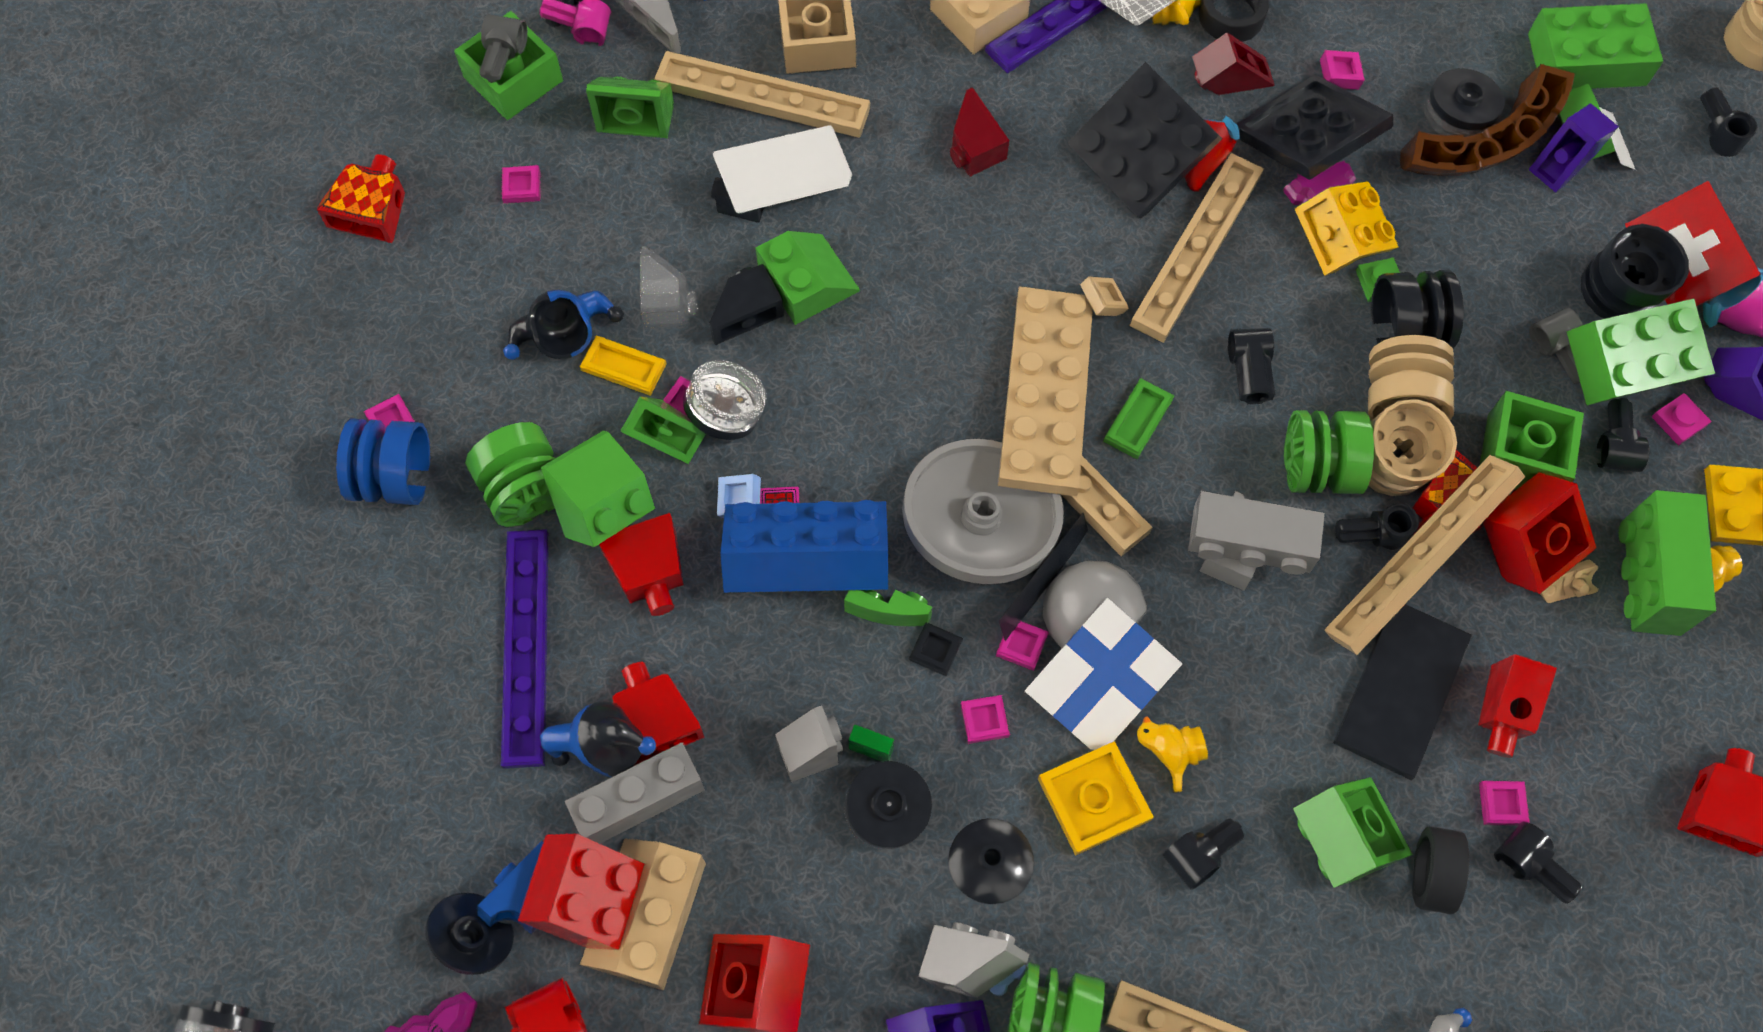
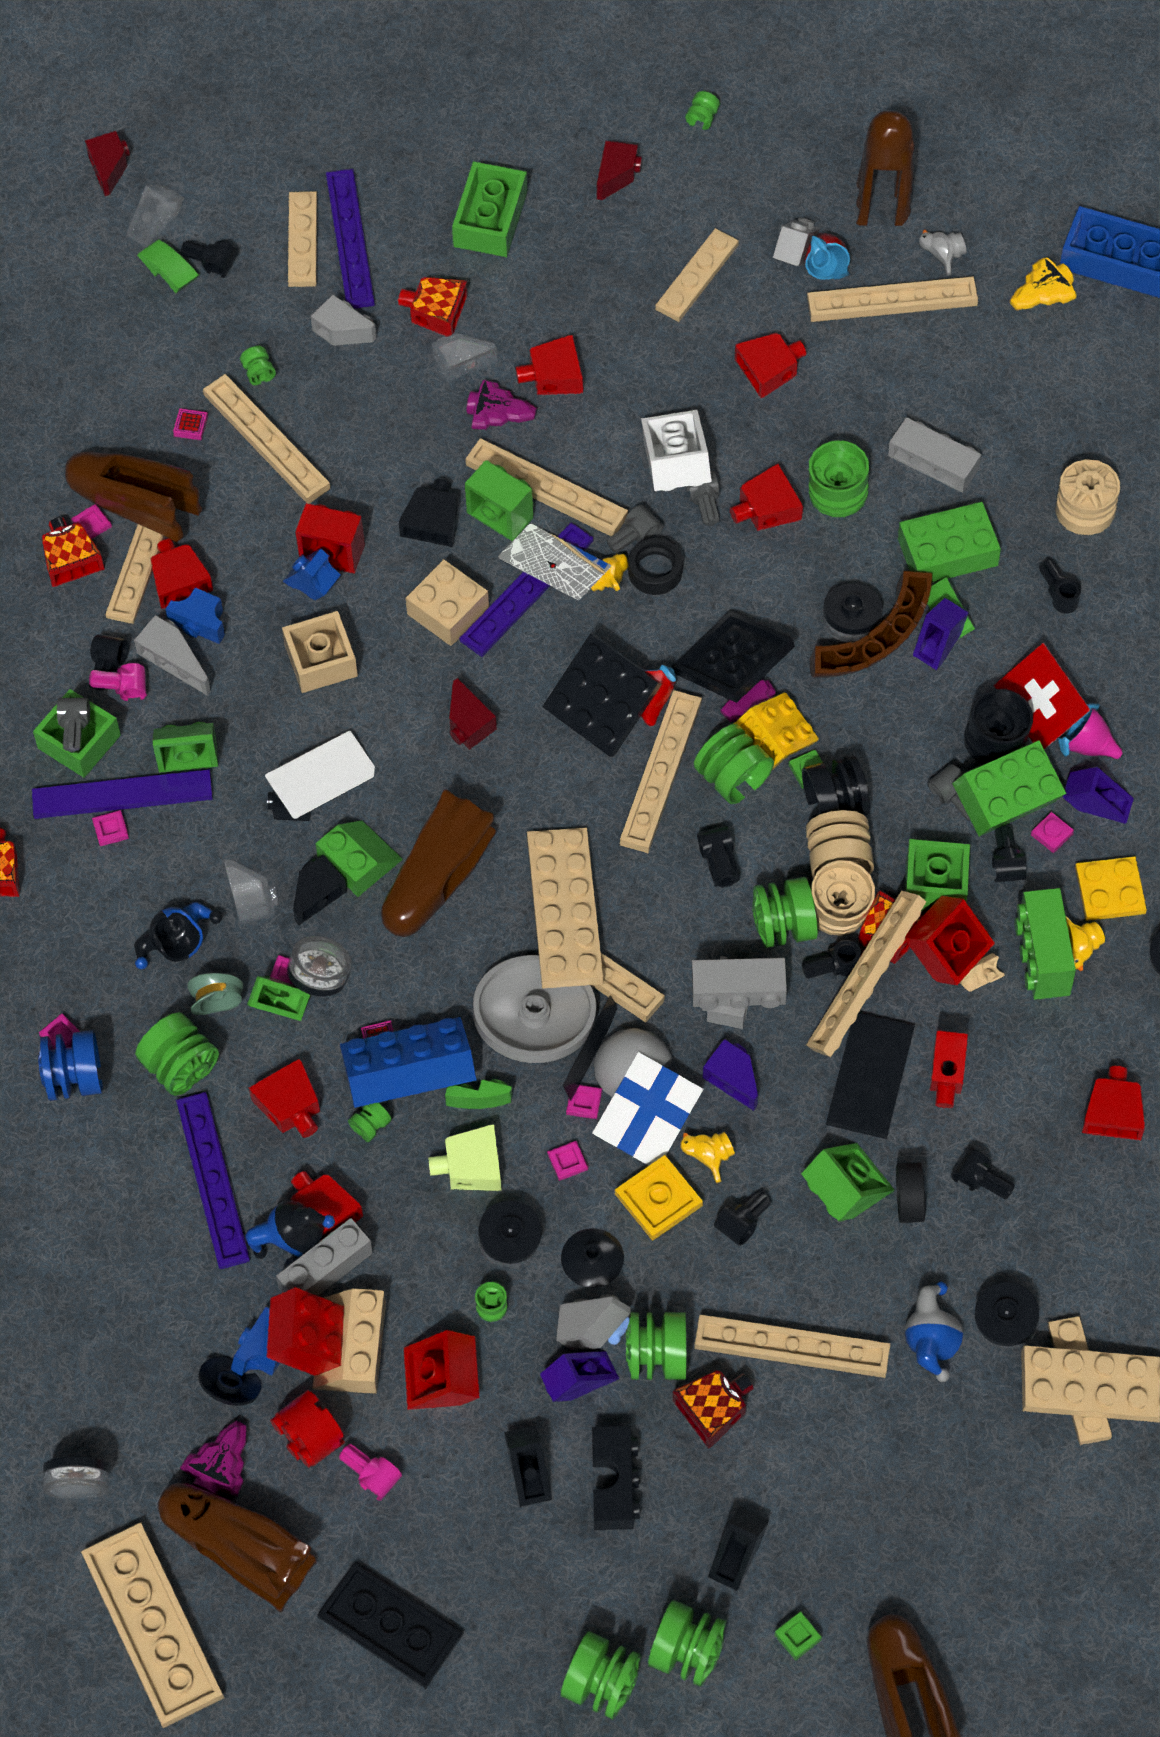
camera: 10 degrees left, 5 degrees down
bright green slope [541,431,655,547] -> none
yellow tile [580,335,666,396] -> none
tan plate [654,51,870,138] -> none
light blue plate [717,474,761,518] -> none
light grey slope [775,705,843,782] -> none
green tile [848,725,894,762] -> none
black tile [909,622,963,676] -> none
tan tile [1080,277,1129,316] -> none
bright green tile [1103,378,1174,460] -> none
dark red slope [1192,33,1275,95] -> none
dark pink plate [1320,50,1364,90] -> none
dark pink tile [1479,781,1530,826] -> none
white sticker [1600,108,1635,170] -> none
none -> dark purple tile [32,770,213,819]
none -> sand green piece [187,973,243,1015]
none -> bright green wheel [348,1103,392,1143]
none -> reddish brown piece [381,789,496,937]
none -> yellowish green torso [428,1125,502,1191]
none -> bright green wheel [475,1282,508,1322]
none -> bright green wheel [694,724,774,804]
none -> dark purple slope [703,1039,758,1111]

